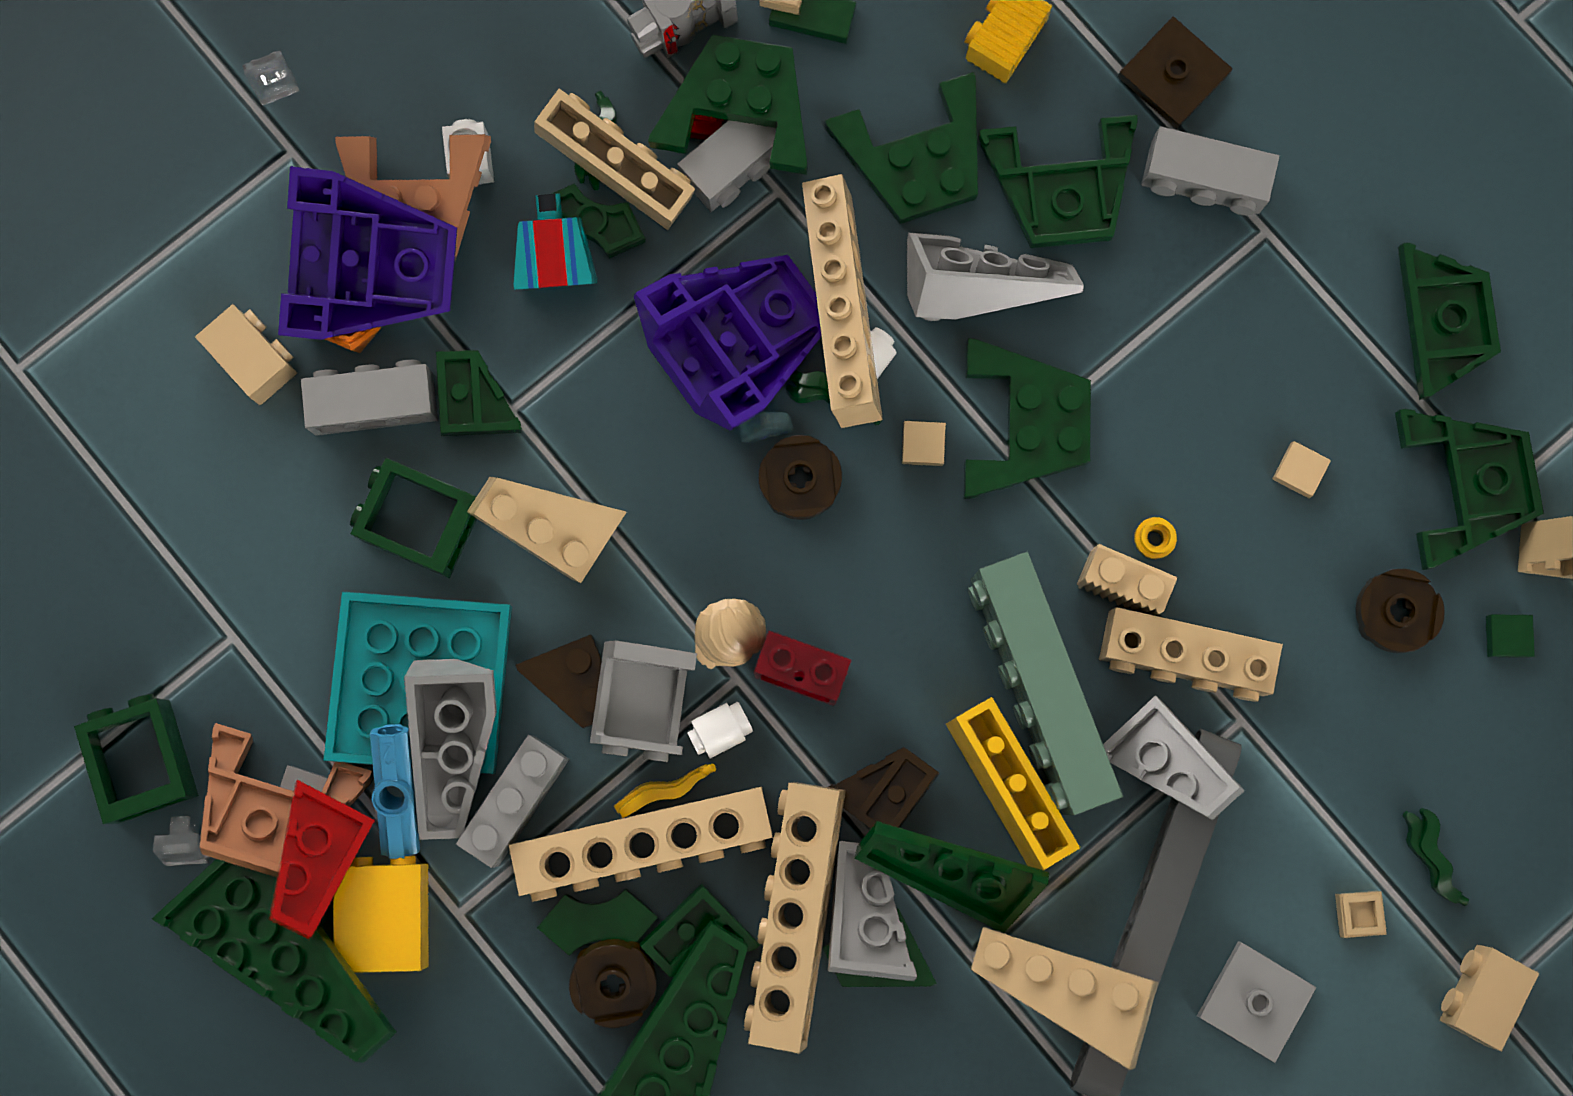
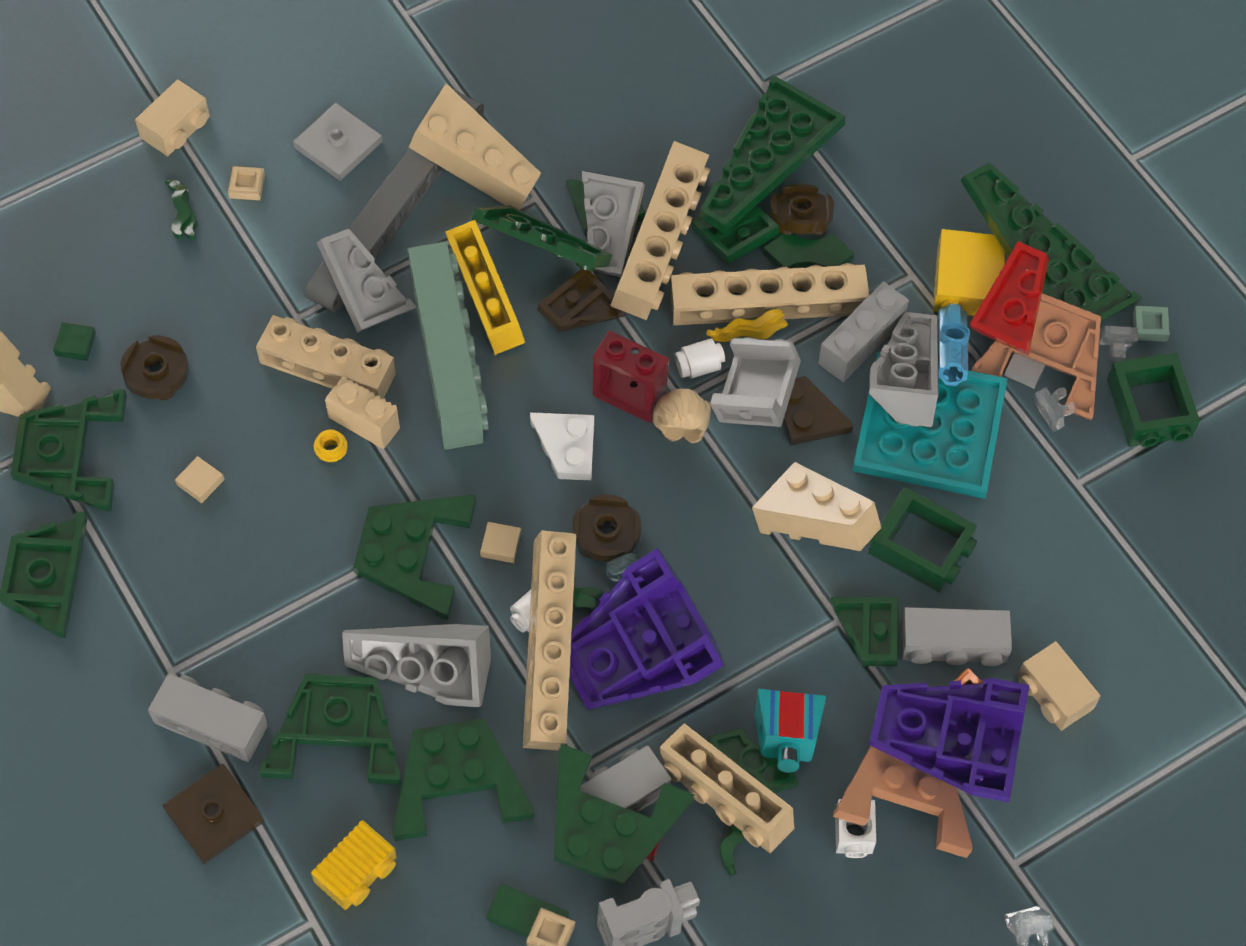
camera: 170 degrees left, 20 degrees down
none -> white wing [530,413,594,480]
none -> clear tile [1034,387,1076,432]
none -> sand green plate [1133,306,1170,342]

